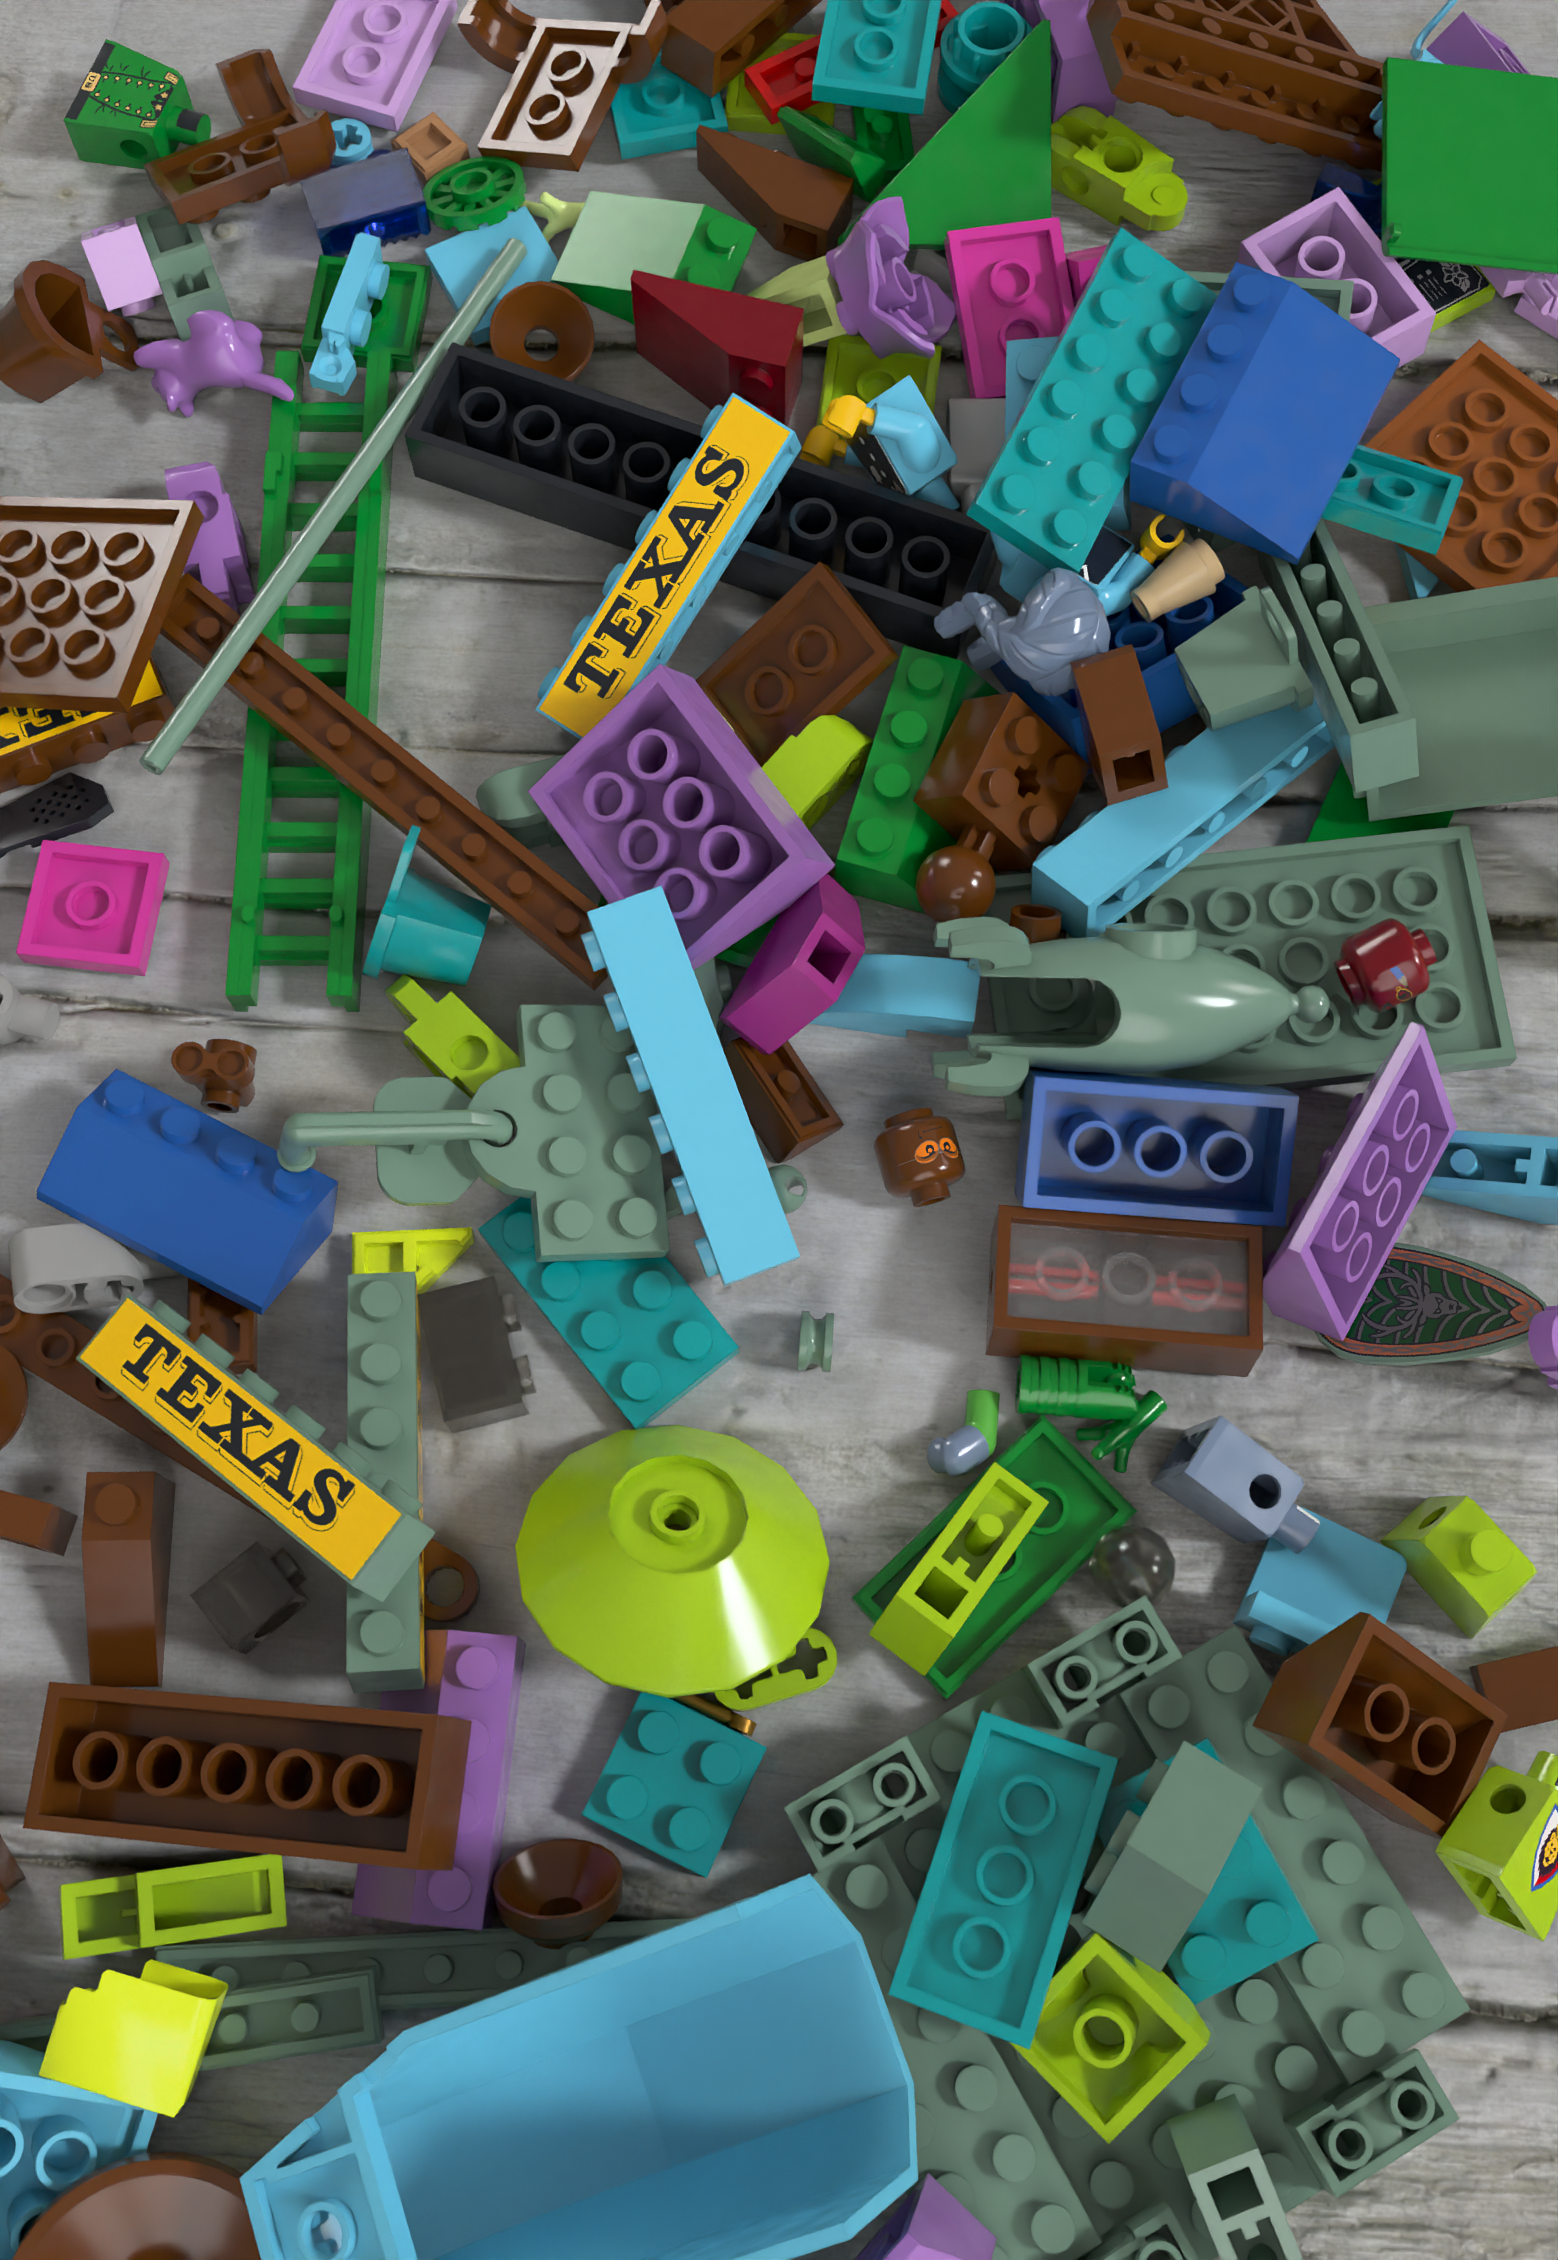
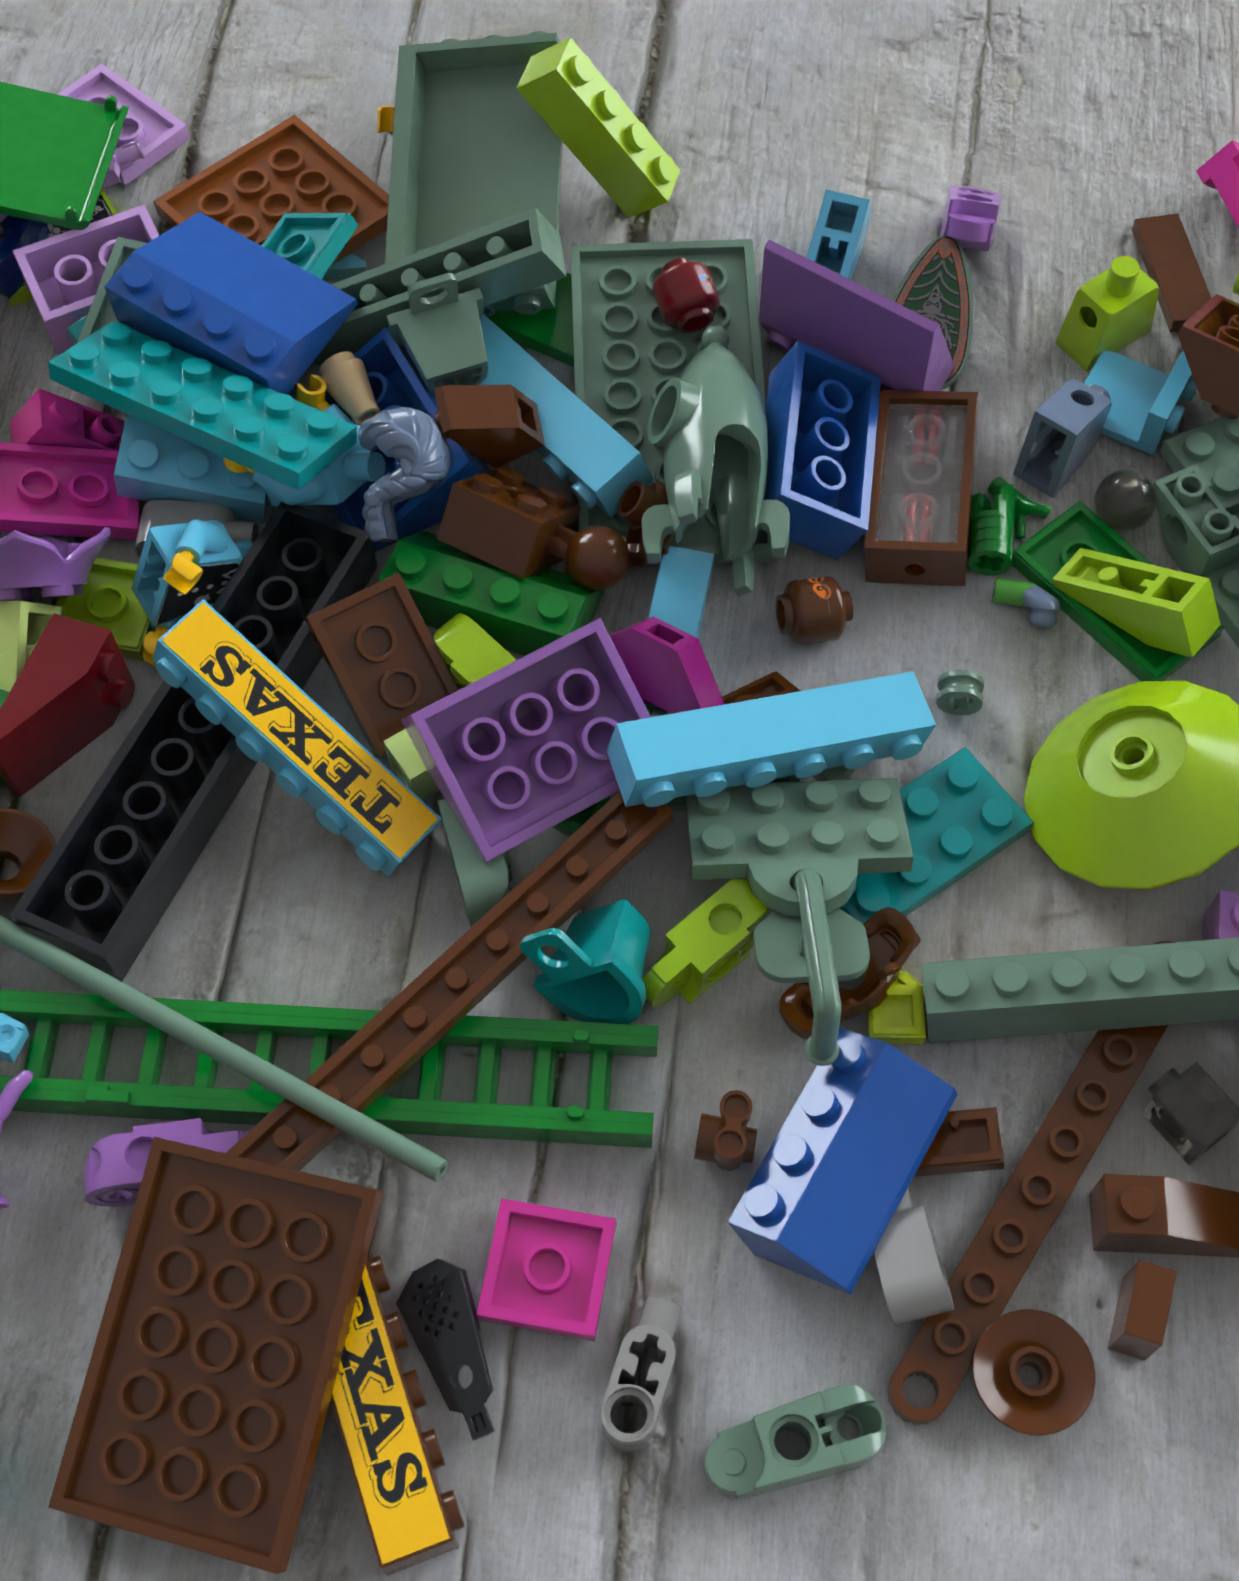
camera: 85 degrees left, 10 degrees down
brick [76,1294,436,1603] -> none
clear smoke brick [417,1276,537,1434] -> none
none -> reddish brown piece [779,907,921,1040]

